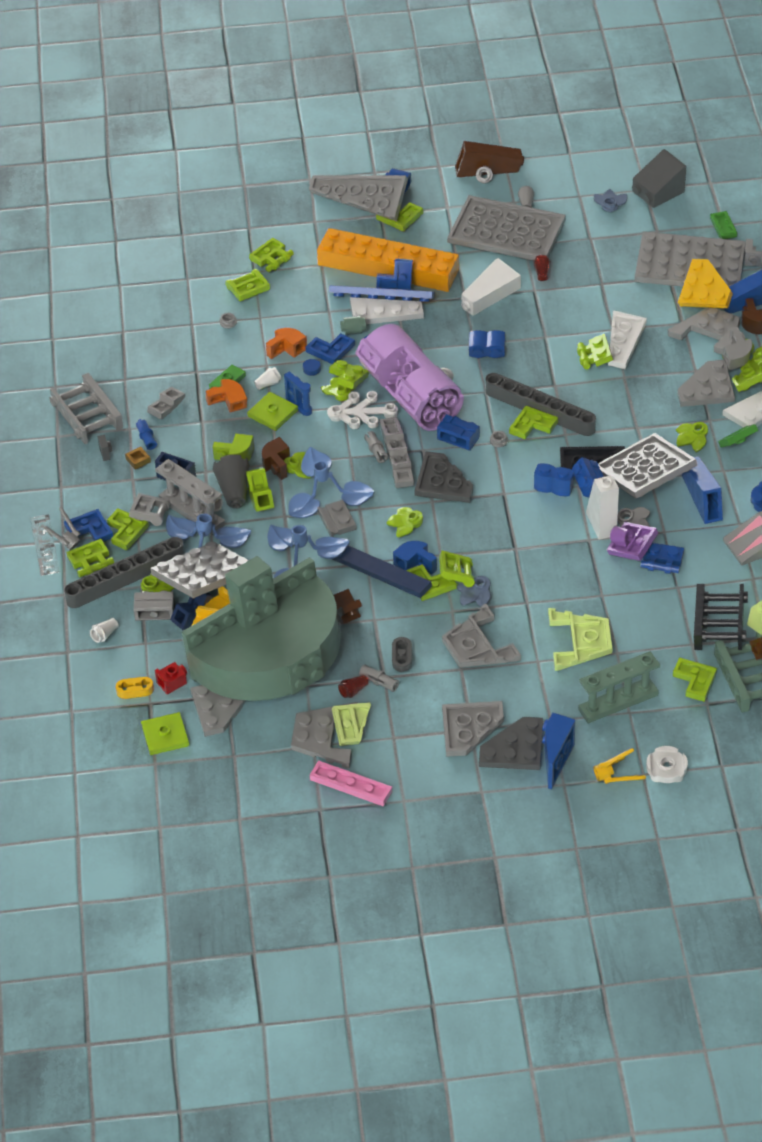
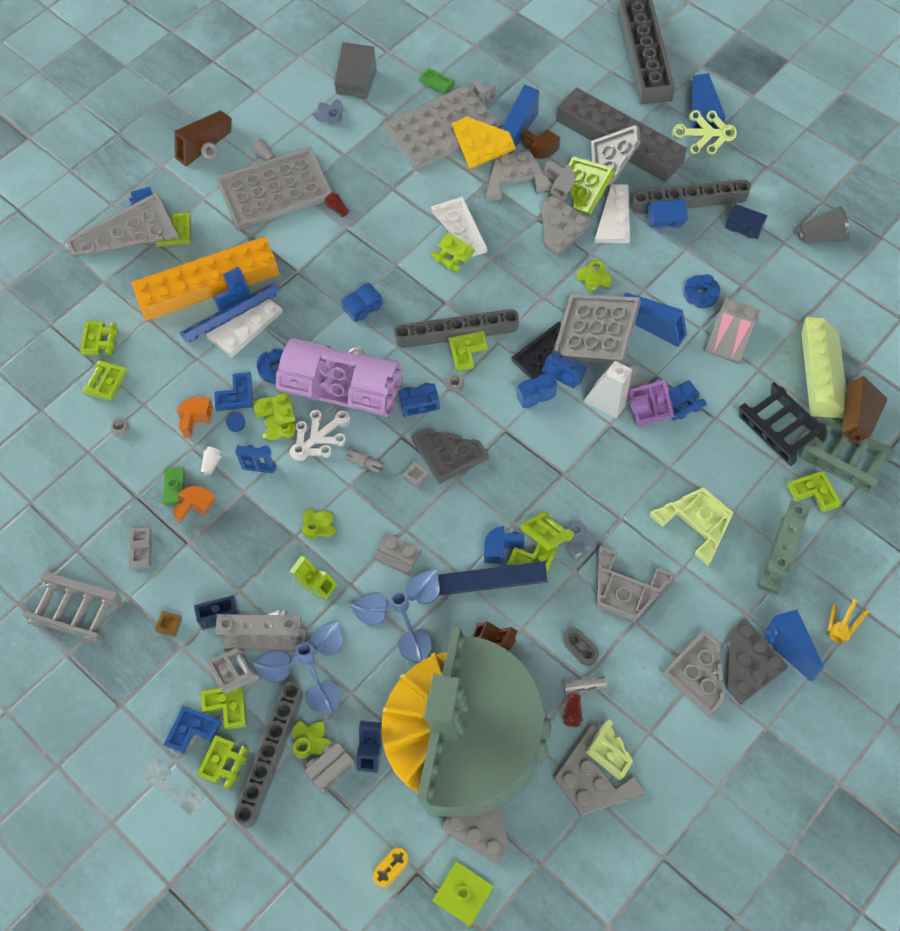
camera: 40 degrees left, 15 degrees up
light grey plant [40,507,80,550] -> none
white cone [90,618,119,643] -> none
dark grey plate [97,434,112,461] -> none
blue axle [136,419,157,450] -> none
light grey plate [150,542,249,598] -> none
red brick [155,662,187,695] -> none
dark grey cone [212,455,250,509] -> none
lime brick [213,433,254,461] -> none
lime plate [247,392,298,431] -> none
reddish brown brick [261,437,290,480] -> none
medium blue plant [288,447,374,518] -> none
bright pink plate [309,760,392,807] -> none
sand green brick [340,316,366,335] -> none
light grey slope [379,417,412,470] -> none
lime plate [386,507,423,537] -> none
white slope [461,258,521,316] -> none
white plate [646,746,688,783] -> none
bright green plate [718,424,758,447] -> none

